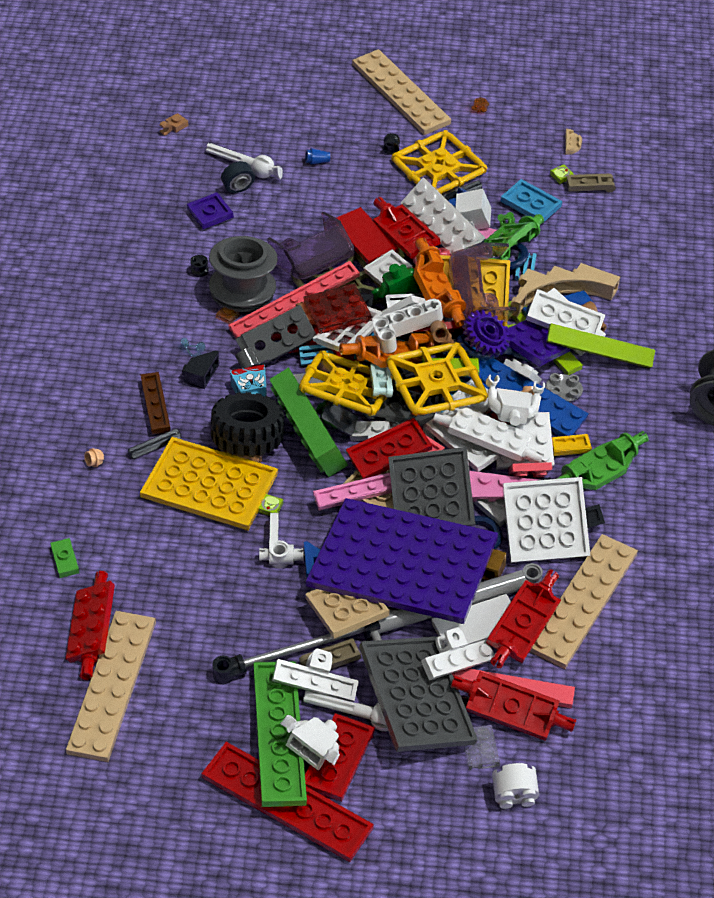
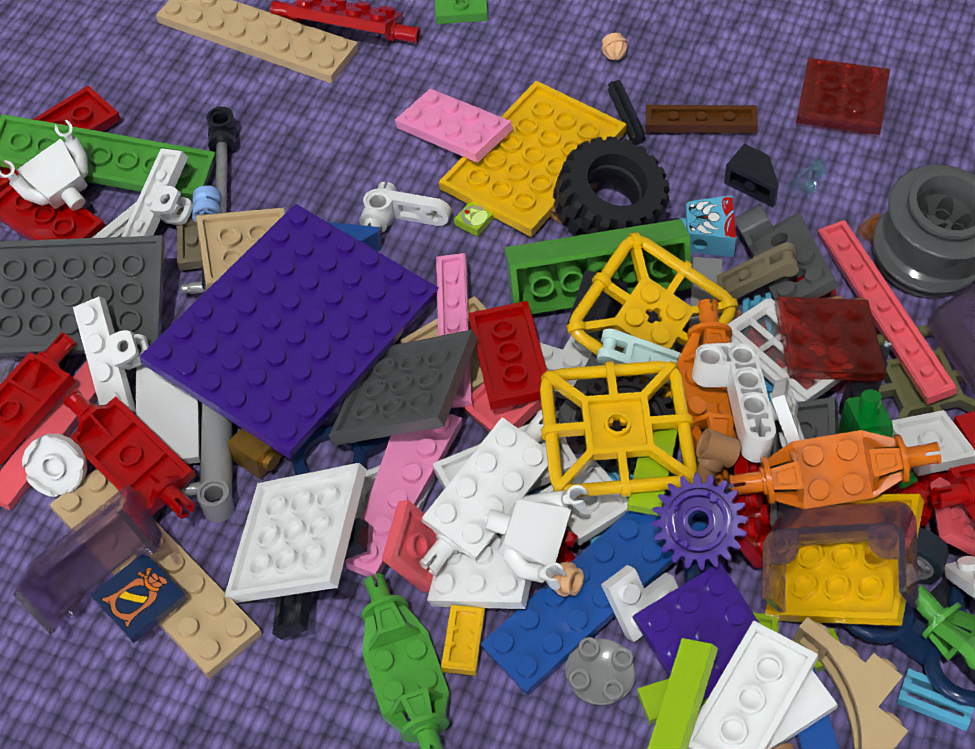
camera: 110 degrees right, 5 degrees up
none -> clear purple windscreen [13,485,162,635]
none -> white tile [22,434,87,497]
none -> dark blue tile [91,552,187,644]
none -> light blue wheel [192,186,222,222]
none -> bright pink plate [395,88,513,163]
none -> dark tan plate [716,242,799,299]
none -> clear red plate [796,58,890,135]

